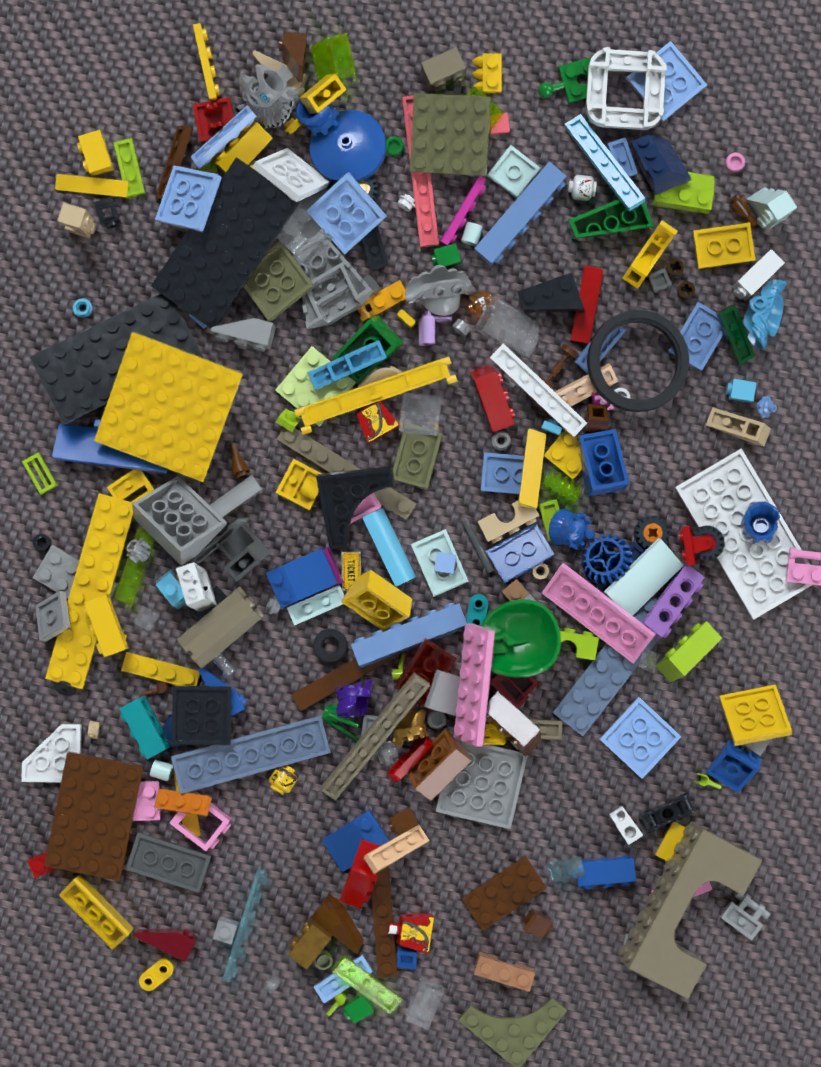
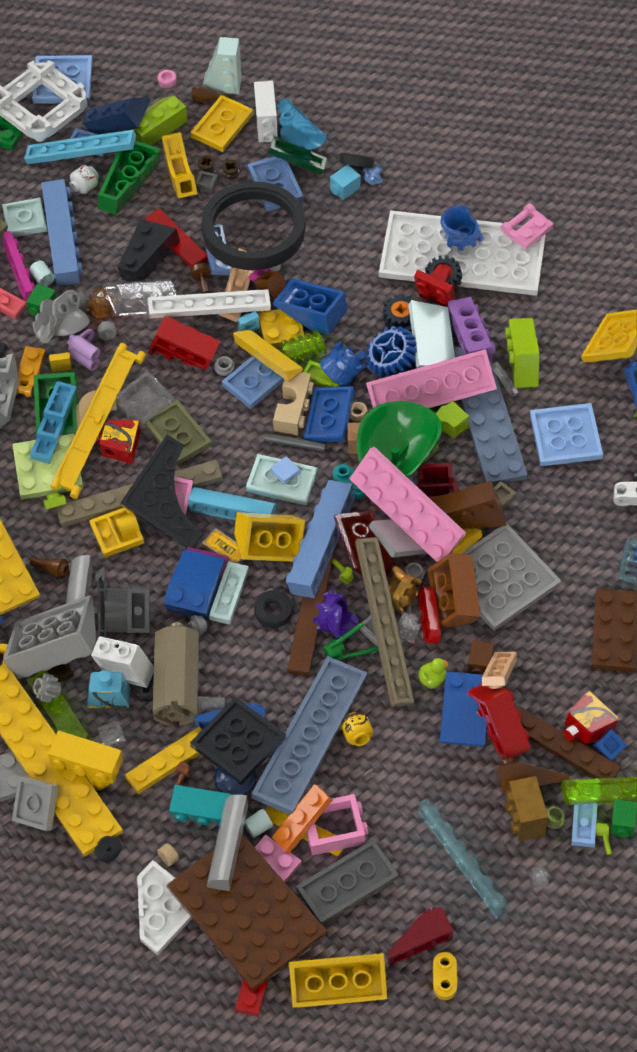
camera: 45 degrees left, 30 degrees down
light grey brick [213,916,239,944] -> none
tan slope [706,408,771,446] -> none
none -> light grey brick [207,795,248,891]
none -> black tyre [340,152,374,168]
none -> lime animal [419,658,448,689]

